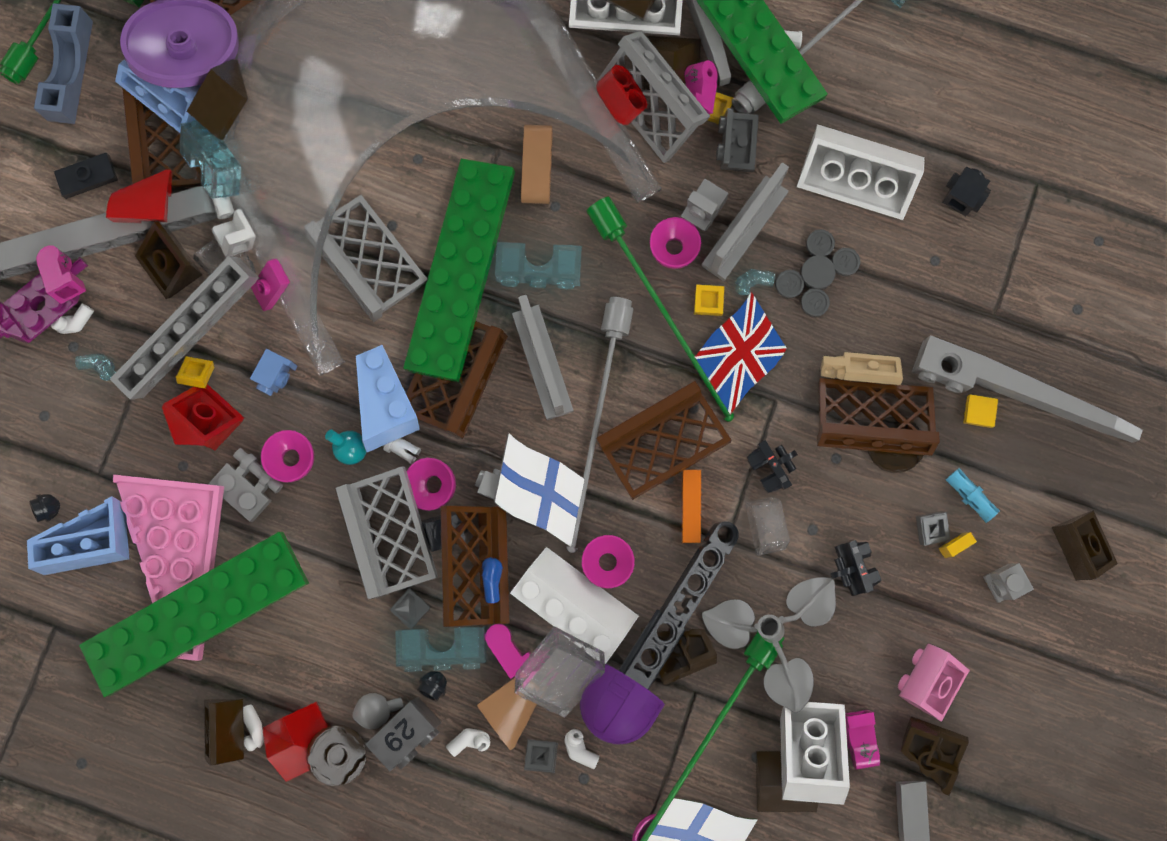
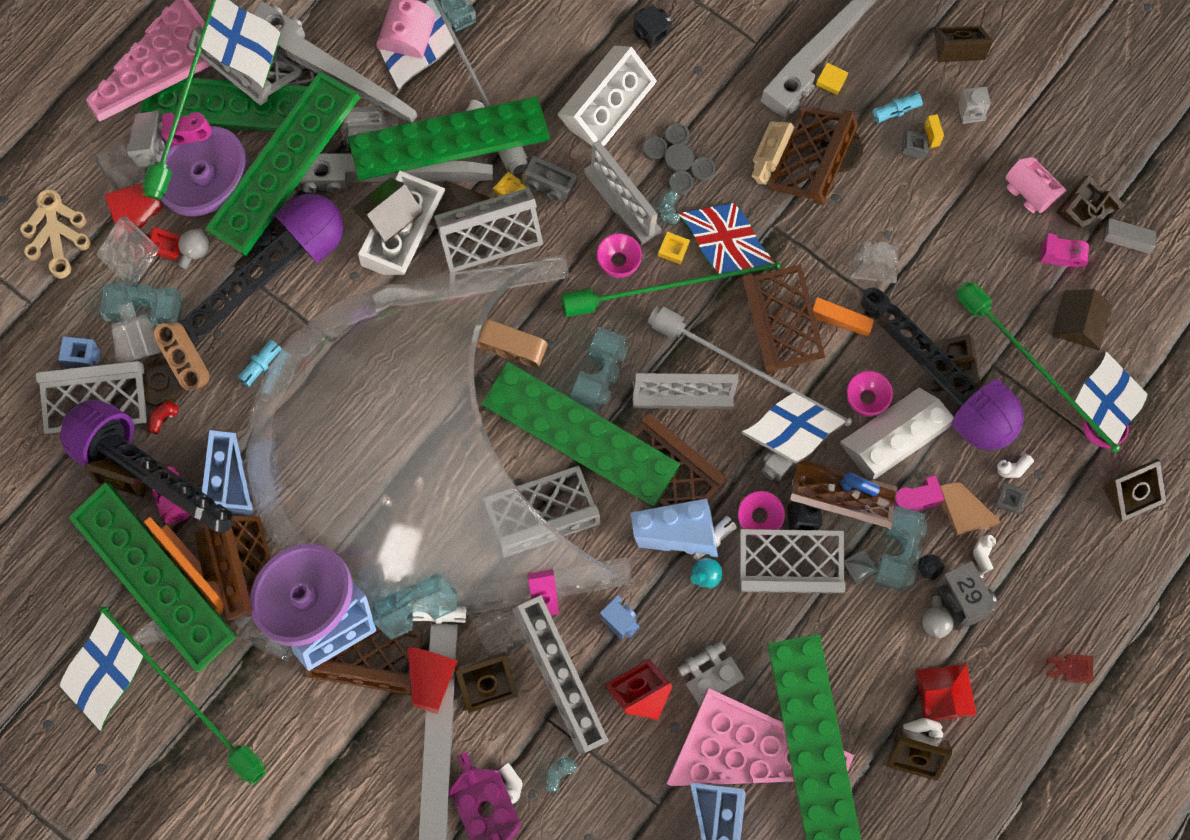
camera: 80 degrees left, 10 degrees down
sand blue arch [34,3,93,124] -> none
dark pink leg [36,245,86,304] -> none
black plate [54,153,118,199] -> none
yellow tile [176,356,214,388] -> none
dark brown slope [186,59,248,140] -> none
white panel [212,209,256,258] -> none
dark pink piece [261,430,314,483] -> none
tile [306,725,366,786] -> none
clear brick [514,626,605,718] -> none
red beam [596,65,648,125] -> none
light grey brick [681,179,728,231] -> none
dark pink leg [685,60,718,114] -> none
light grey plant [702,577,836,713] -> none
black hips [746,440,798,494] -> none
white brick [780,702,850,805] -> none
black hips [830,540,881,596] -> none

